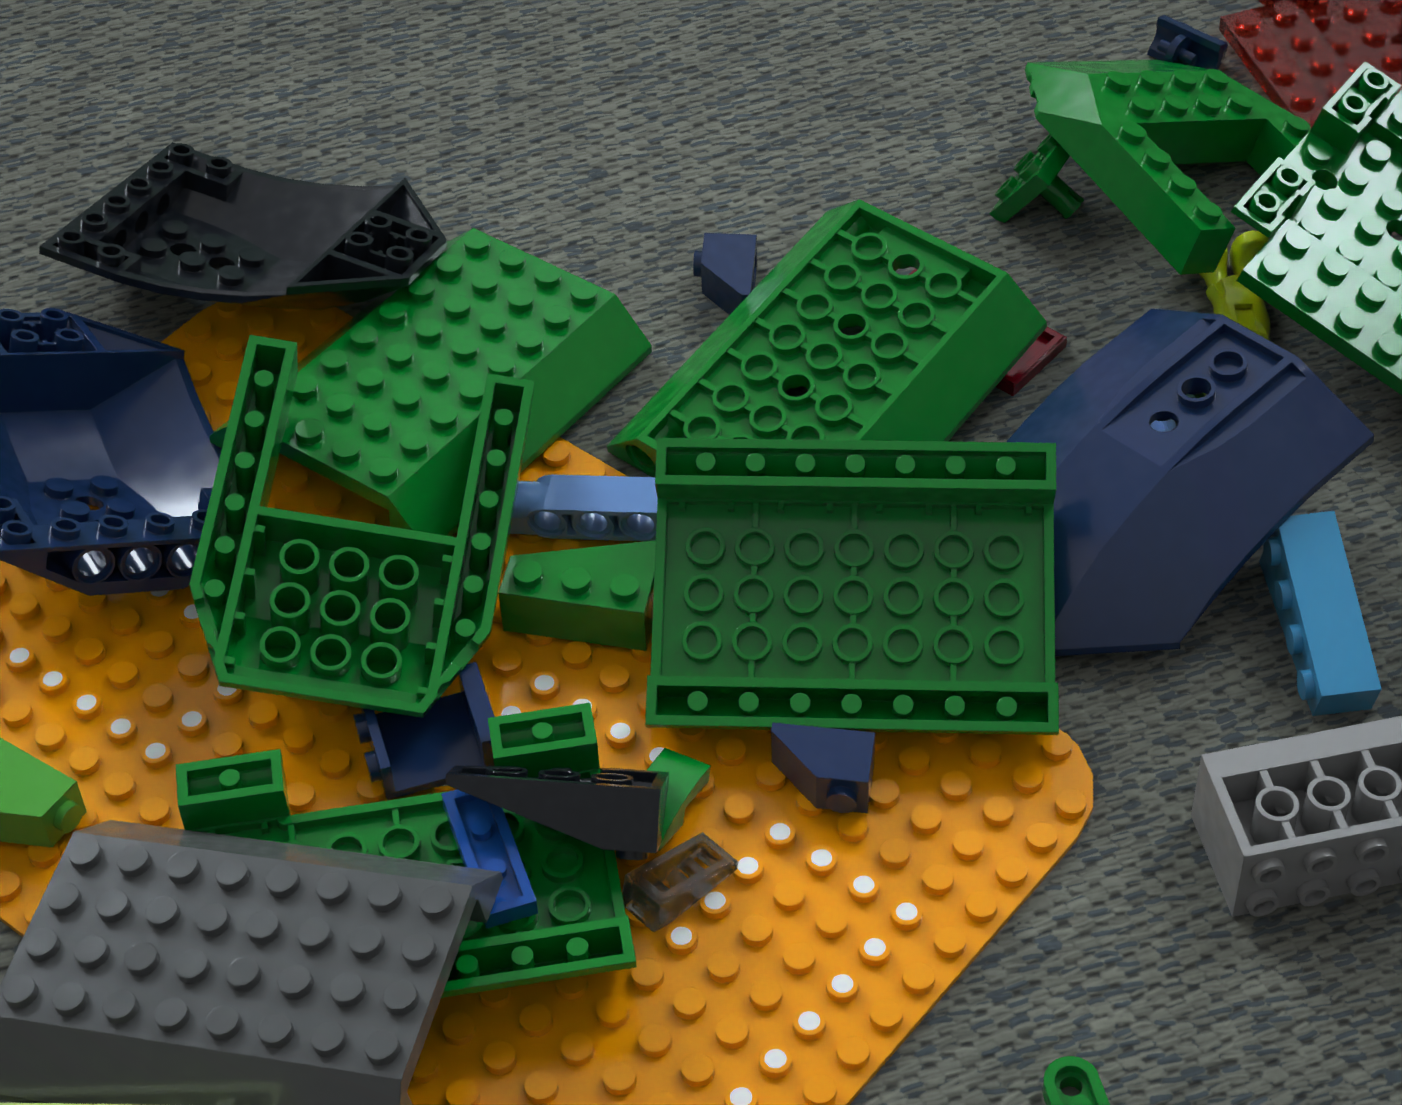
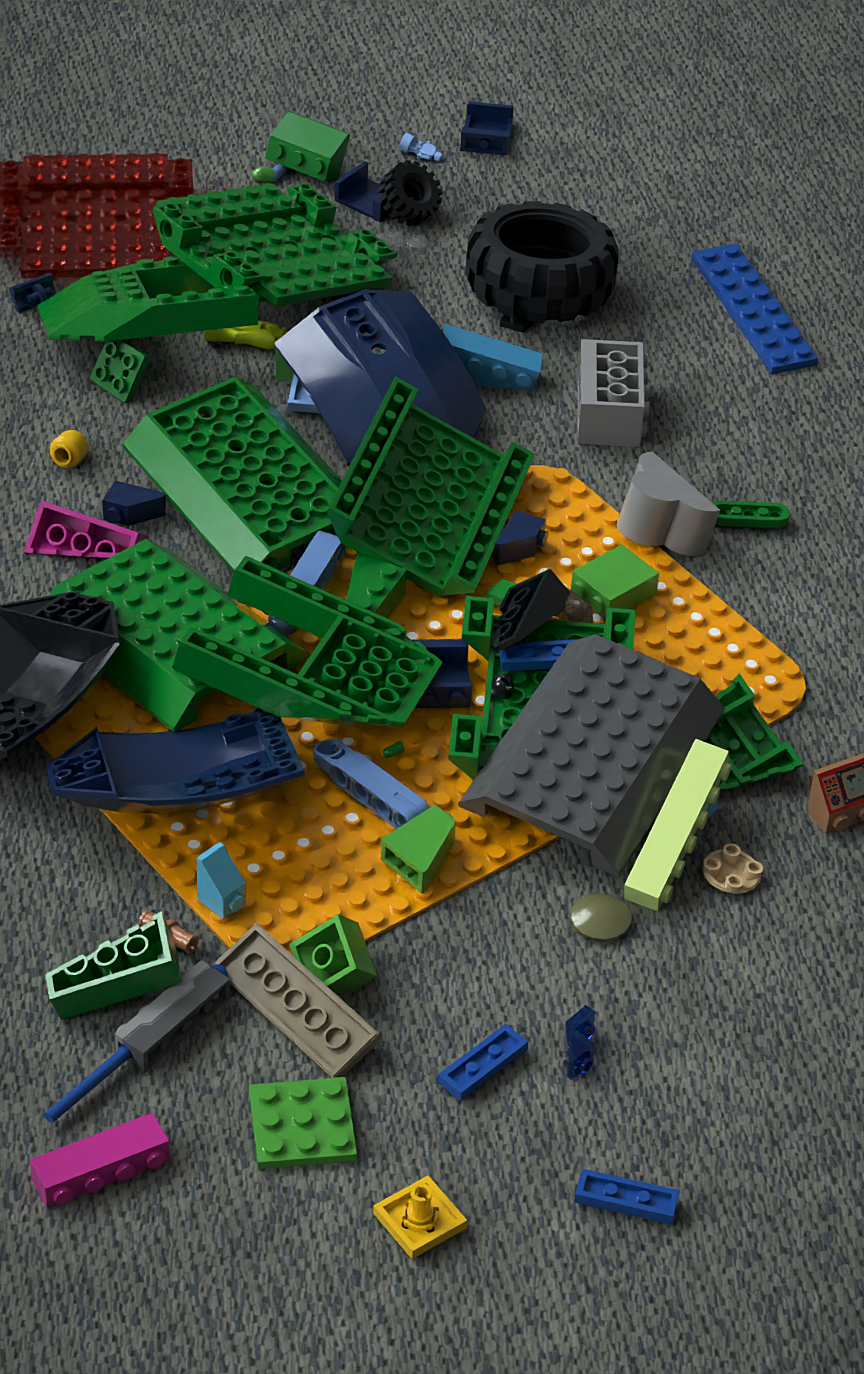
camera: 80 degrees left, 5 degrees down
none -> dark pink wedge [24,500,150,558]
none -> yellow head [50,430,89,469]
none -> medium blue piece [313,739,430,829]
none -> green piece [383,741,404,758]
none -> black hinge [491,674,514,699]
none -> bright green brick [571,544,659,620]
none -> light grey brick [617,452,720,556]

